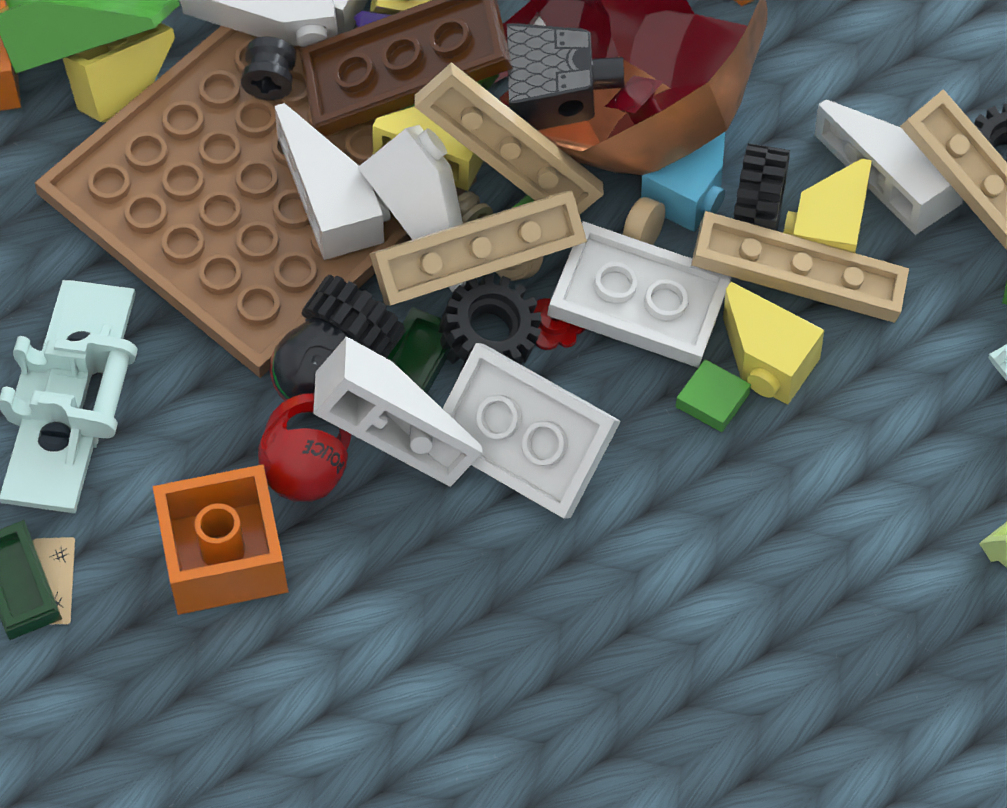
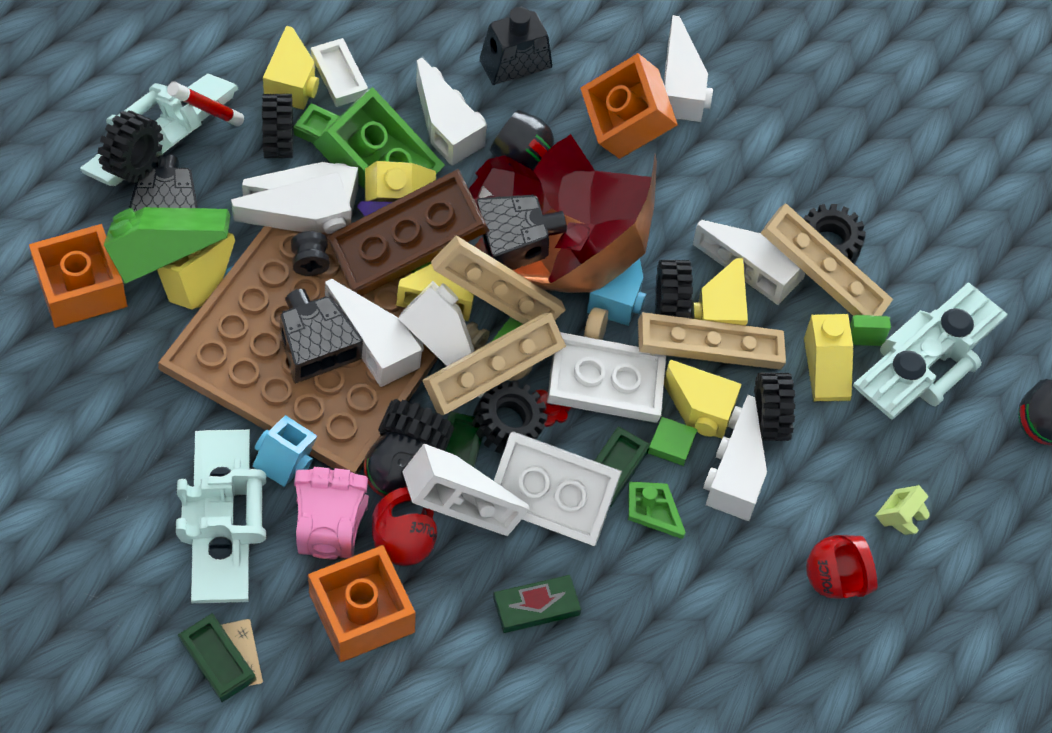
camera: 20 degrees left, 0 degrees up
none -> medium azure brick [252,415,317,487]
none -> torso [280,289,363,384]
none -> bright pink piece [294,467,369,559]
none -> dark green tile [493,575,581,633]
none -> dark green tile [594,426,651,507]
none -> bright green piece [628,482,685,539]
none -> white slope [703,395,767,521]
none -> black tyre [754,373,795,441]
none -> light yellow slope [804,314,853,402]
none -> red helmet [806,535,878,599]

